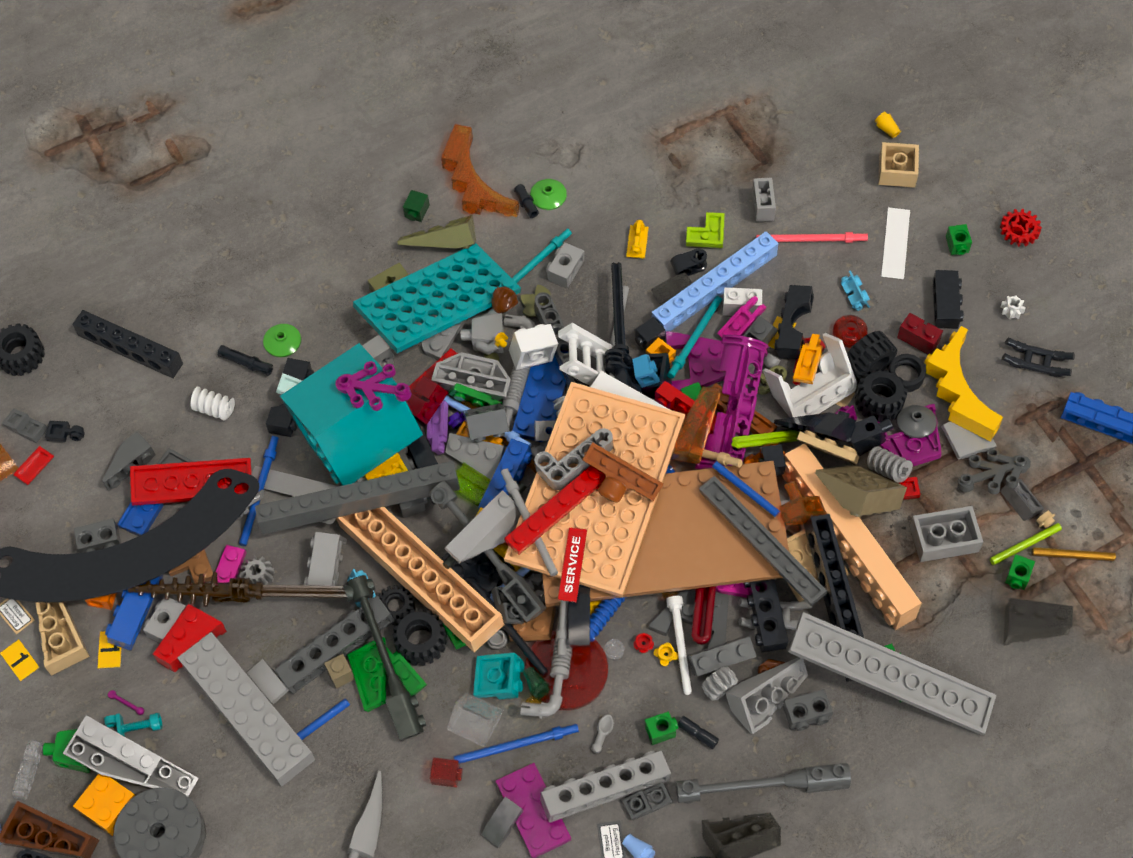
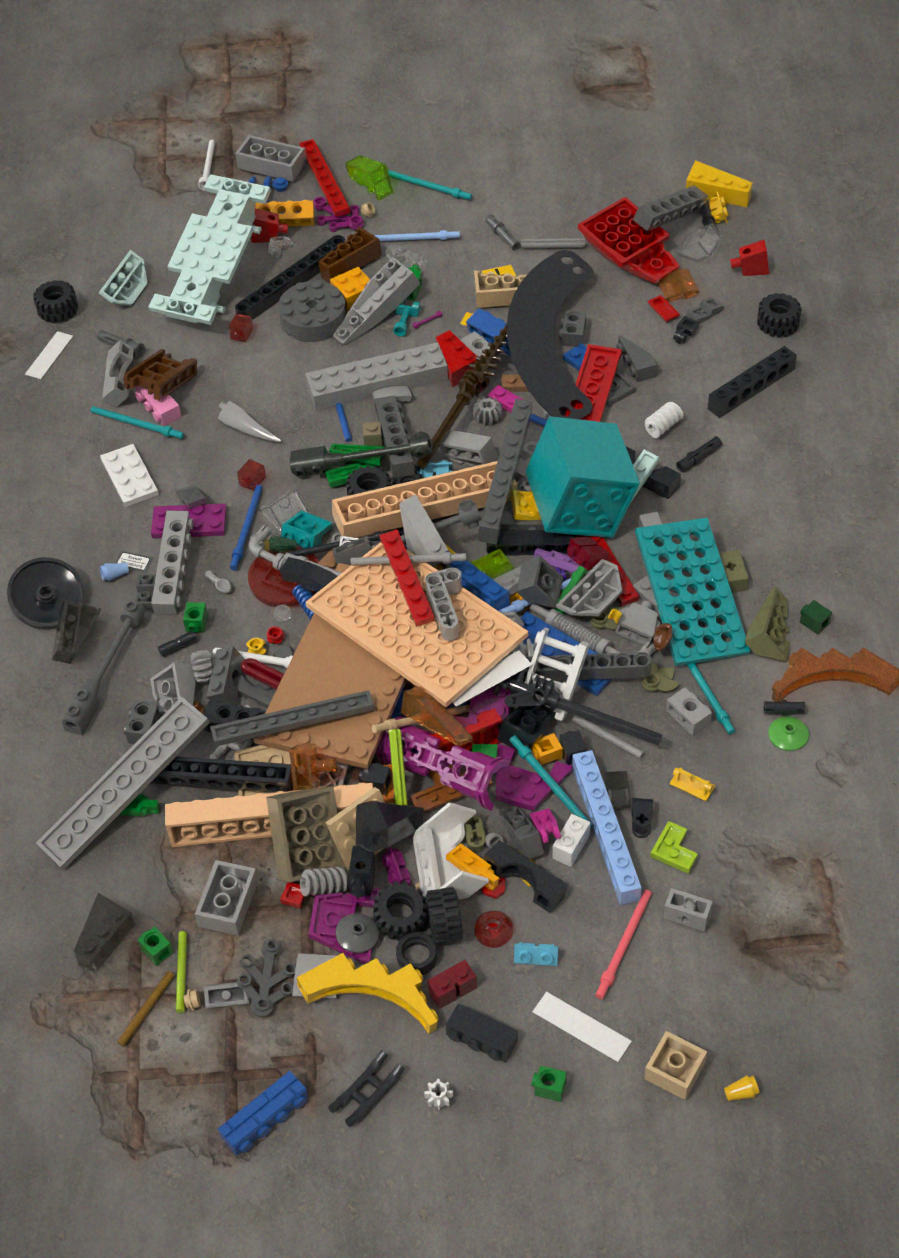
camera: 115 degrees right, 10 degrees down
bright green dish [263,324,301,357] -> none
magenta plant [335,361,412,411] -> none
white brick [509,324,558,370] -> none
red sticker [558,527,587,602] -> none
dark orange plate [582,442,664,503] -> none
dark azure brick [632,354,660,388] -> none
blue bar [712,461,780,517] -> none
red gear [1000,209,1042,247] -> none

